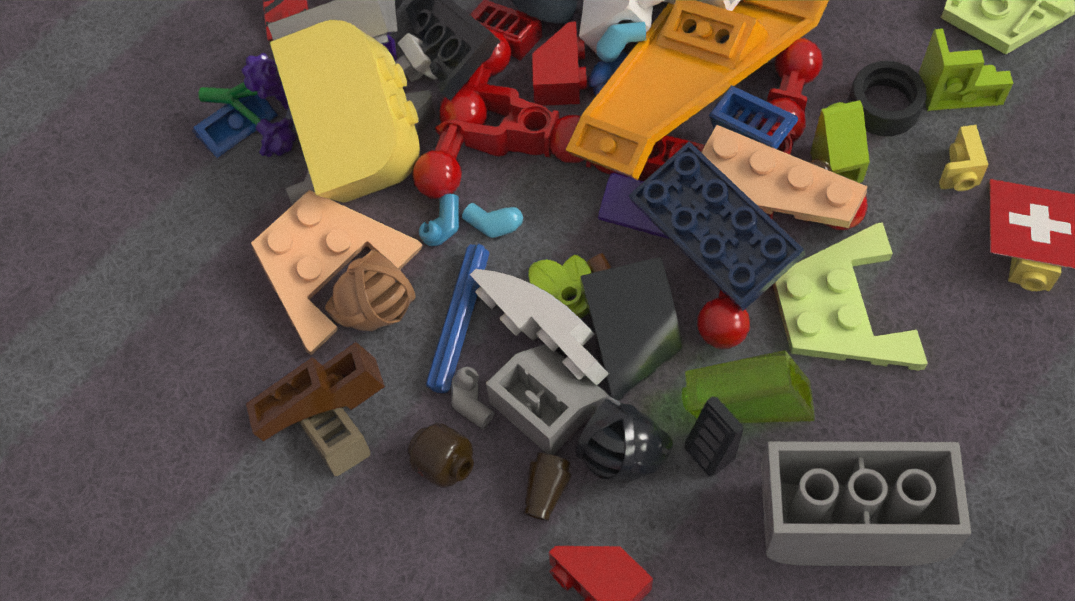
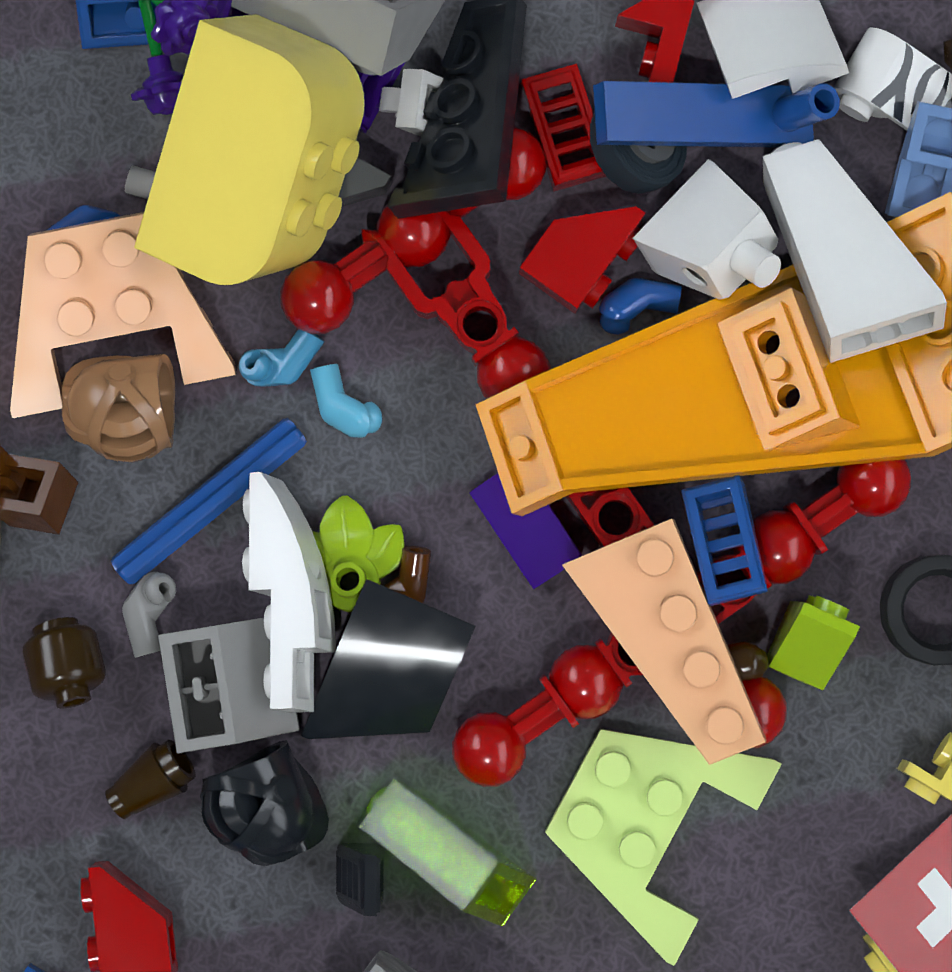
camera: 30 degrees right, 25 degrees up
medium azure arm [596,22,646,63] -> none
dark blue tile [628,141,805,312] -> none

